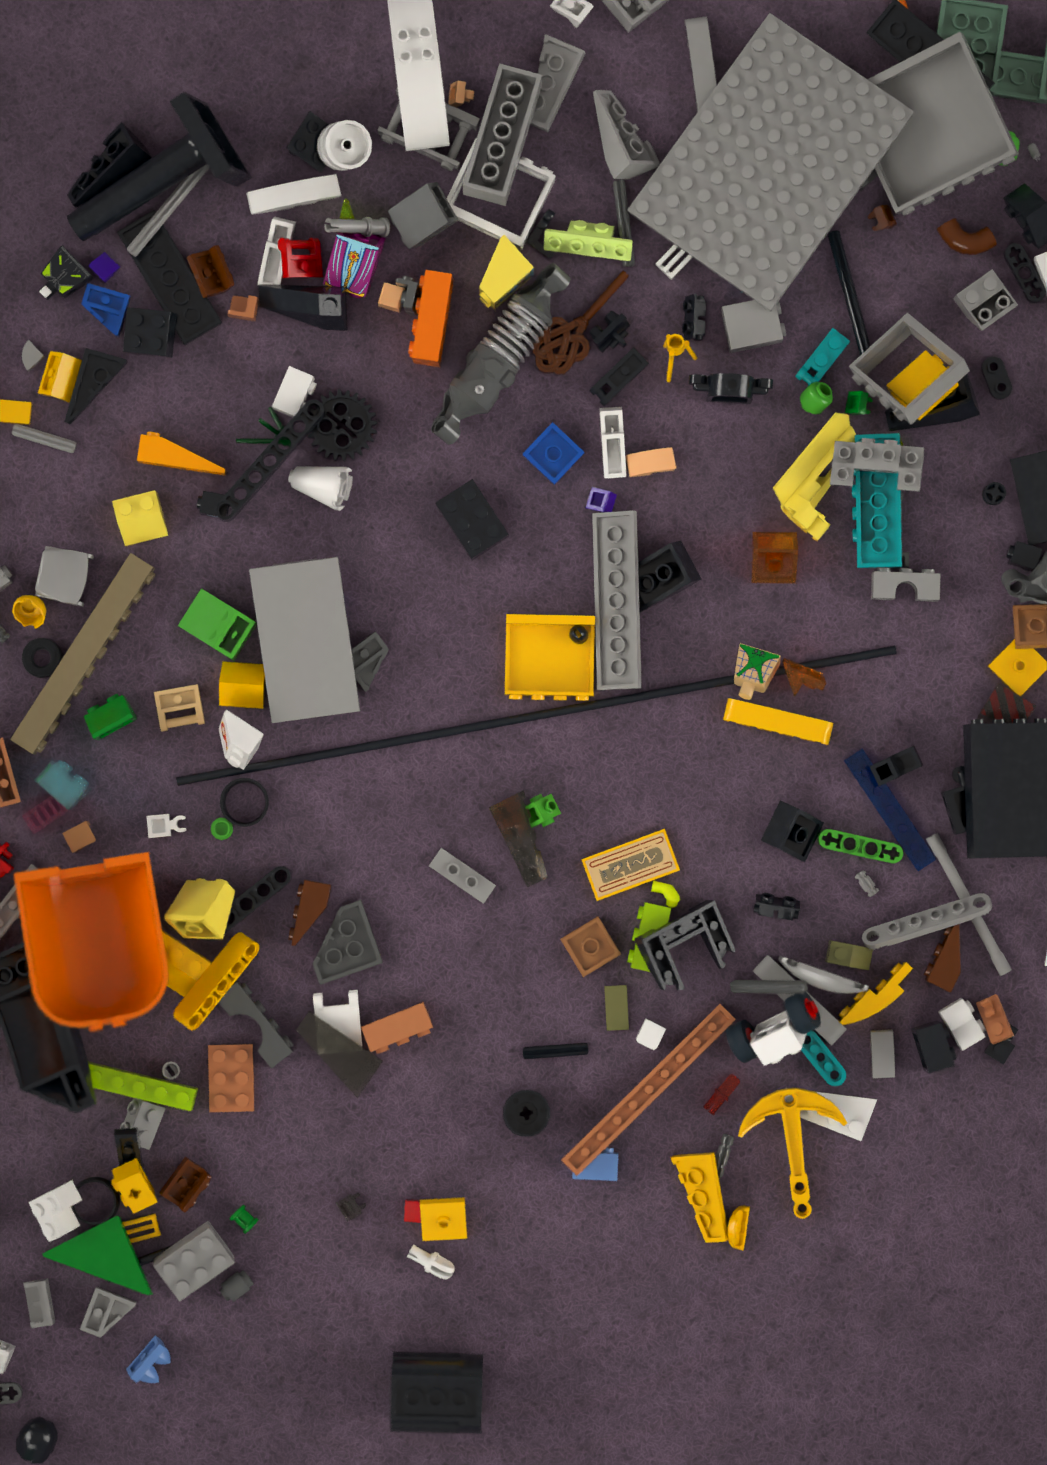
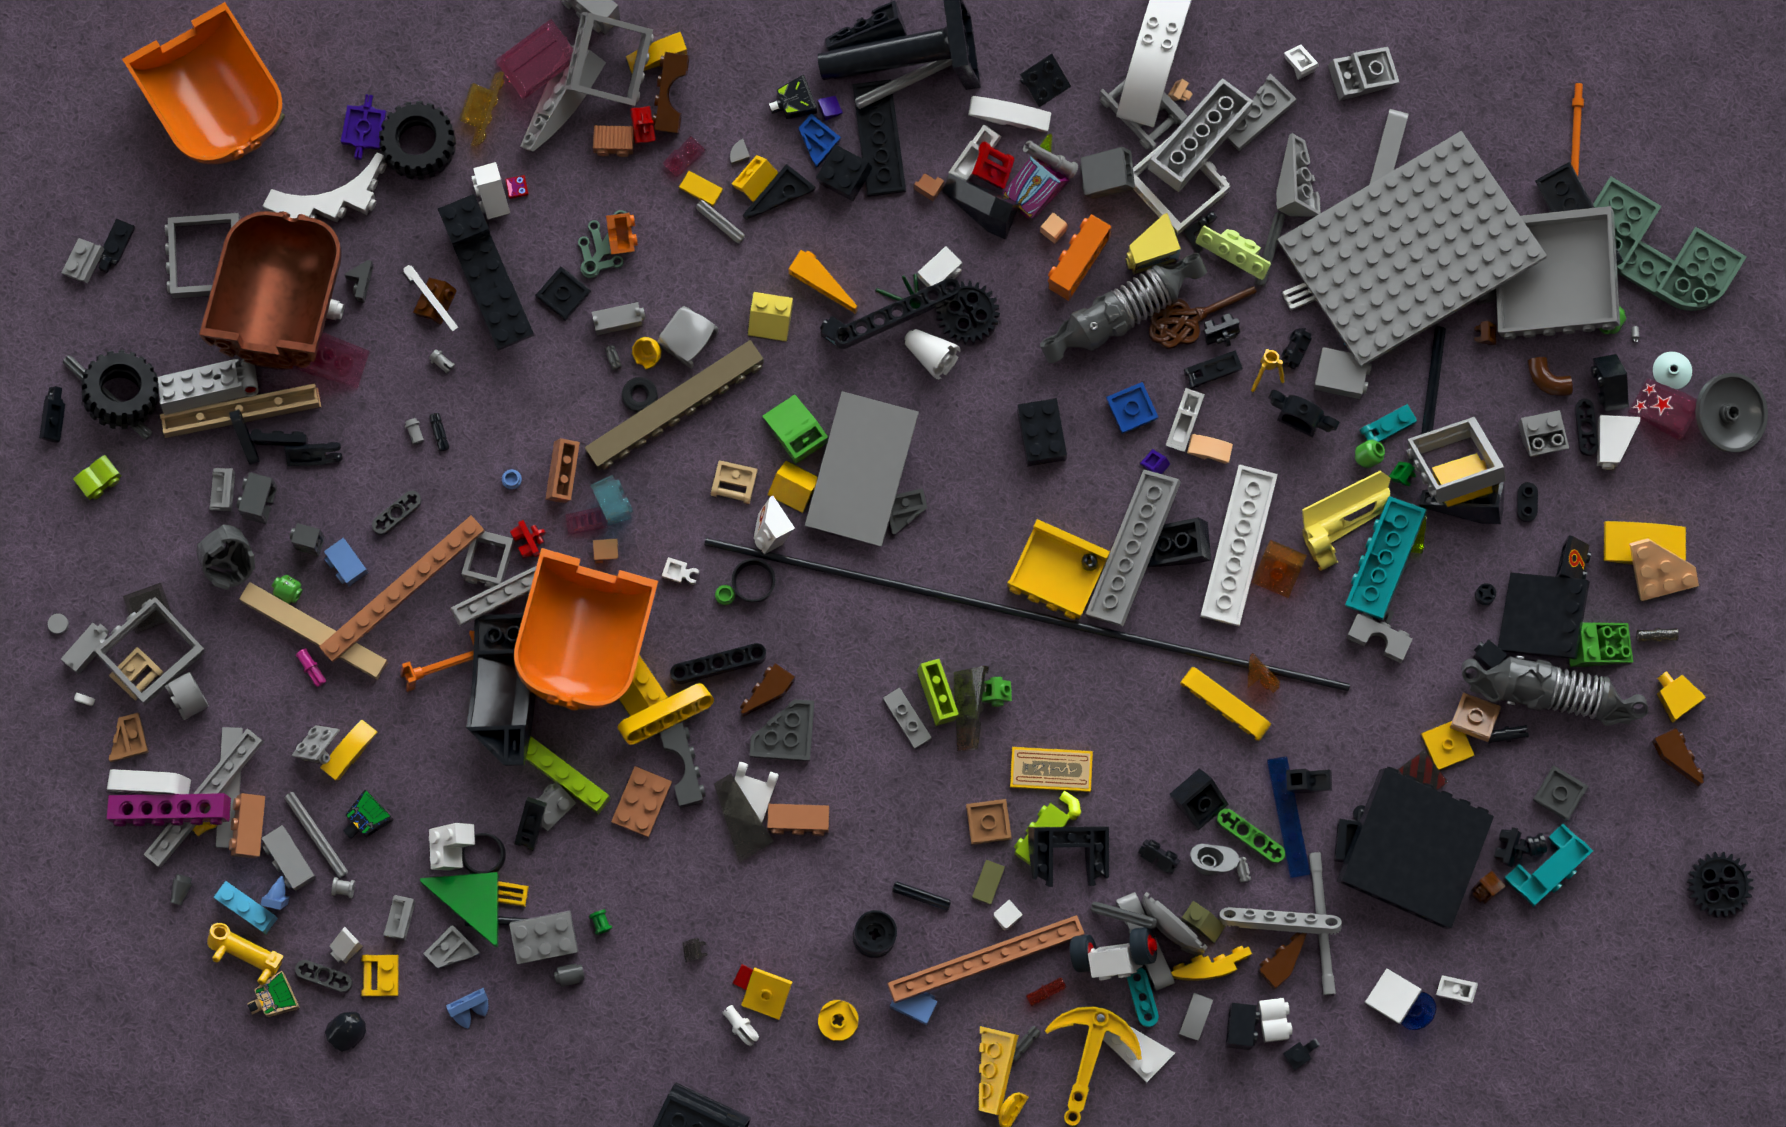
camera: 25 degrees right, 10 degrees down
green slope [84,694,137,740] -> none
yellow brick [111,1158,158,1214] -> none
reddish brown bracket [159,1156,211,1213] -> none
light grey hinge [162,1062,180,1080] -> none
light yellow slope [164,878,235,939] -> none
reddish brown bracket [187,245,234,298] -> none
white wheel [317,120,372,171] -> none
dark grey bracket [395,276,421,316] -> none
tan torso [734,643,780,700] -> none
light grey bracket [830,438,924,492] -> none
nougat plate [976,994,1014,1044] -> none
none -> yellow plate [361,955,399,997]
none -> yellow plate [818,1000,859,1041]
none -> lime brick [917,659,959,726]
none -> piece [1190,844,1239,876]
none -> white plate [1200,465,1278,627]

